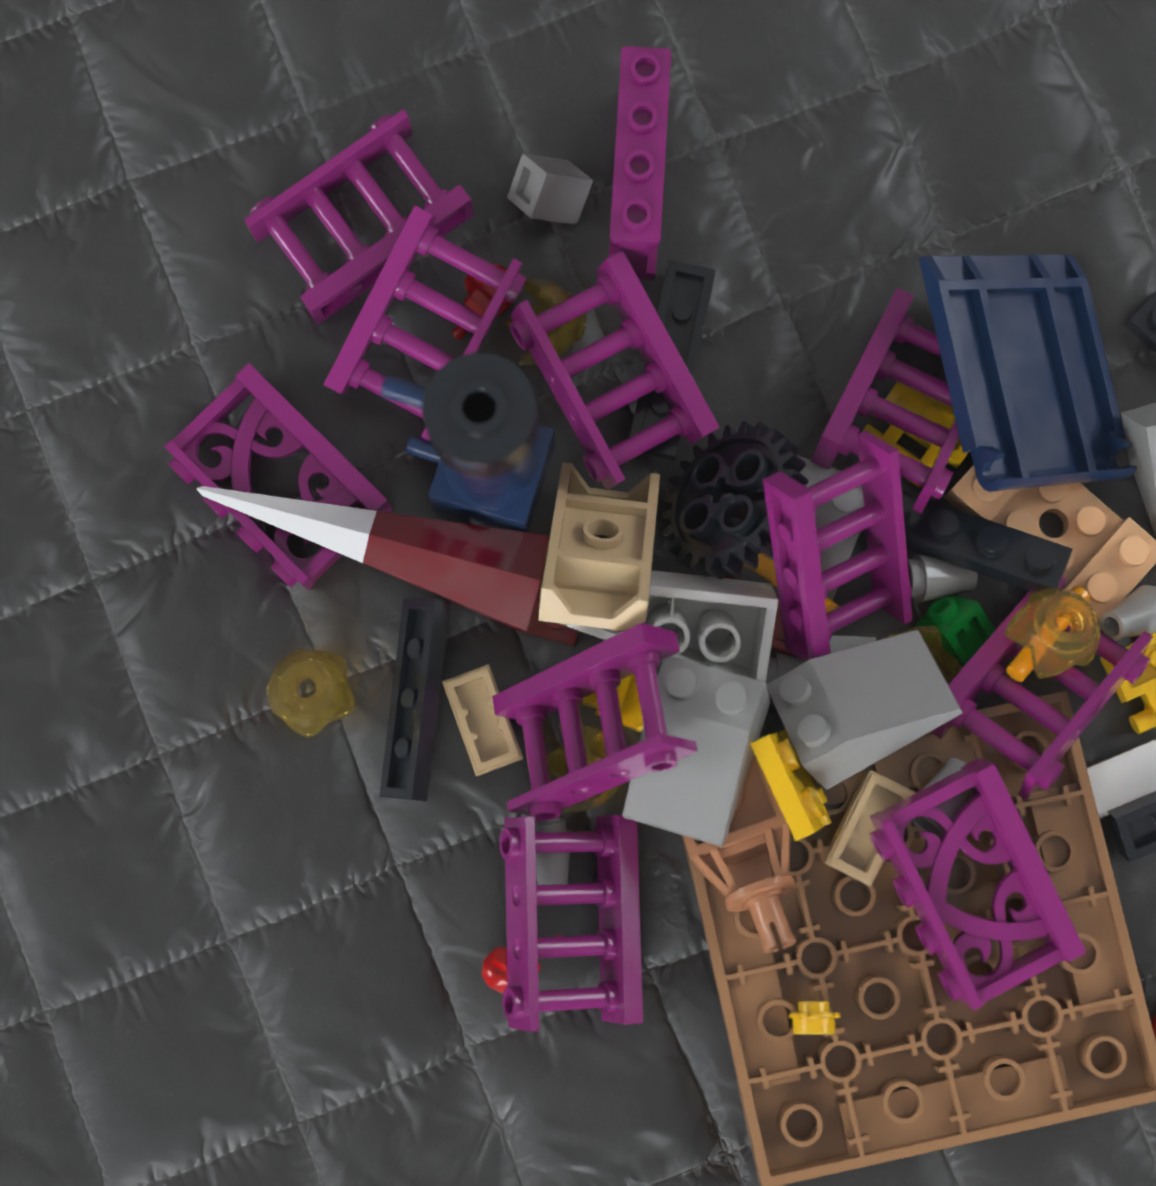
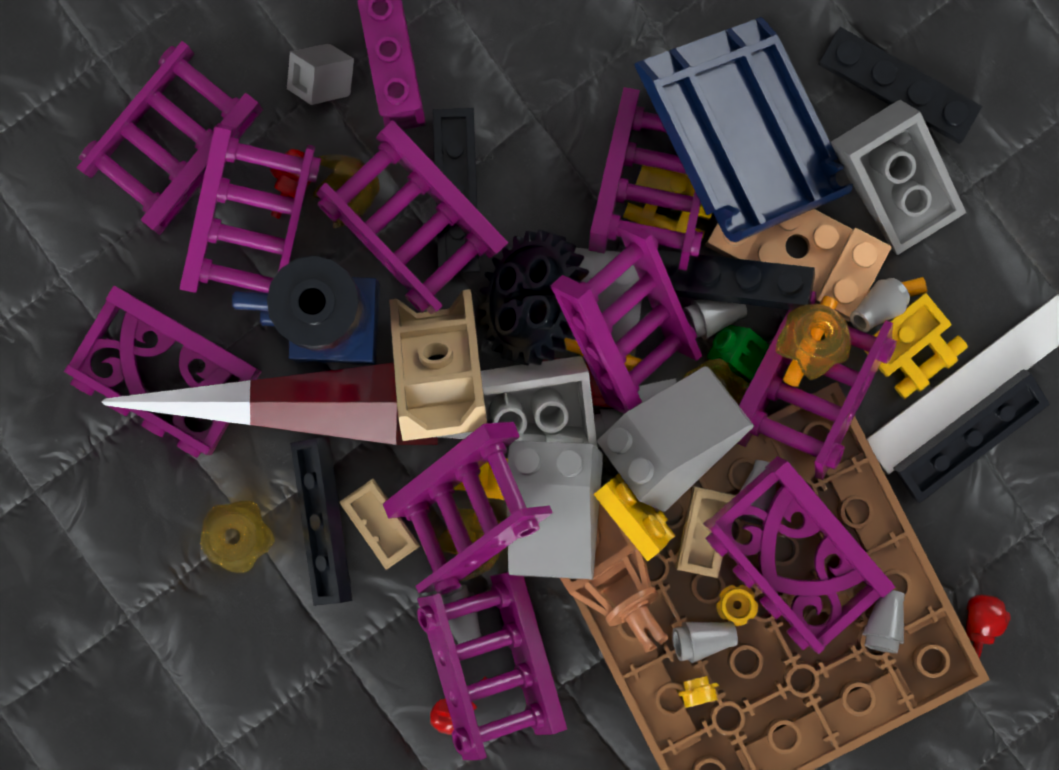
camera: 15 degrees left, 5 degrees up
none -> light grey cone [673,621,738,663]
none -> yellow plate [716,585,758,626]
none -> light grey cone [862,590,905,653]

